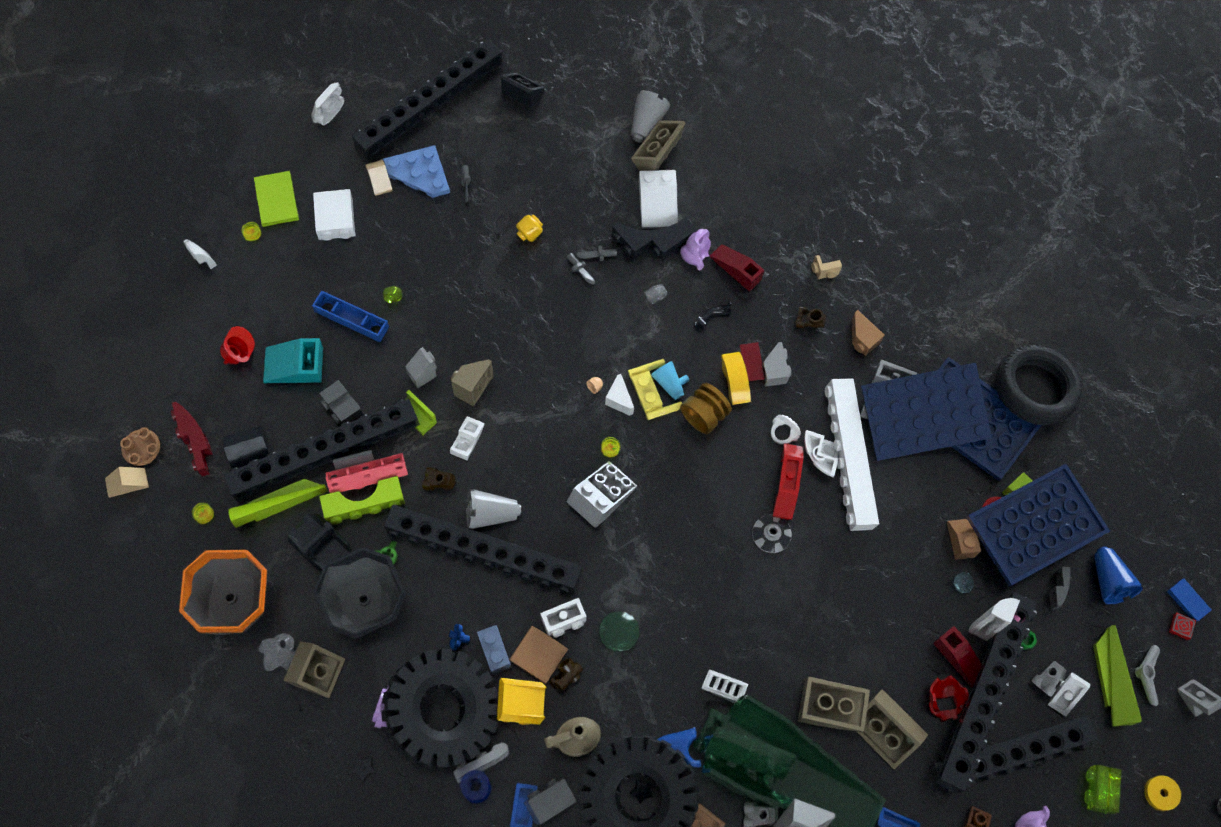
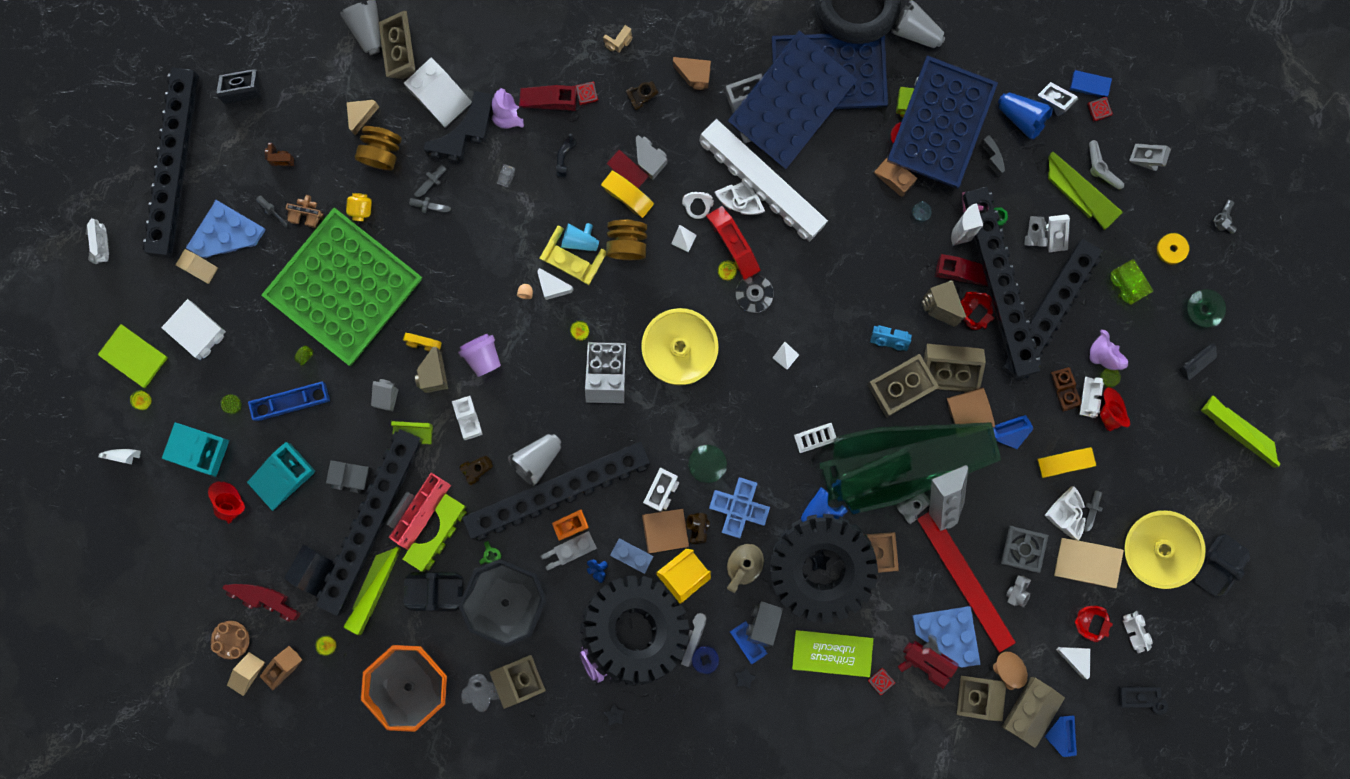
camera: 35 degrees left, 15 degrees up
none -> teal slope [162,422,230,477]
none -> clear neon green tile [221,394,241,414]
none -> medium nougat slope [260,646,302,690]
none -> bright green plate [261,208,423,367]
none -> reddish brown bracket [265,143,294,166]
none -> medium nougat hips [286,195,324,228]
none -> tan slope [347,100,379,135]
none -> pearl gold wheel [355,126,402,170]
none -> yellow plate [403,333,442,351]
none -> lavender piece [458,334,501,377]
none -> light grey hinge [541,531,597,571]
none -> orange slope [552,509,589,541]
none -> tile [576,81,598,105]
none -> light yellow dish [642,308,718,385]
none -> white slope [671,225,697,252]
none -> medium blue plate [709,477,770,538]
none -> clear neon green tile [718,260,737,280]
none -> white slope [773,342,799,370]
none -> dark azure hinge [870,325,911,351]
none -> light grey cone [891,0,945,48]
none -> dark tan slope [921,281,966,327]
none -> medium nougat slope [946,387,995,437]
none -> light grey slope [1038,82,1078,116]

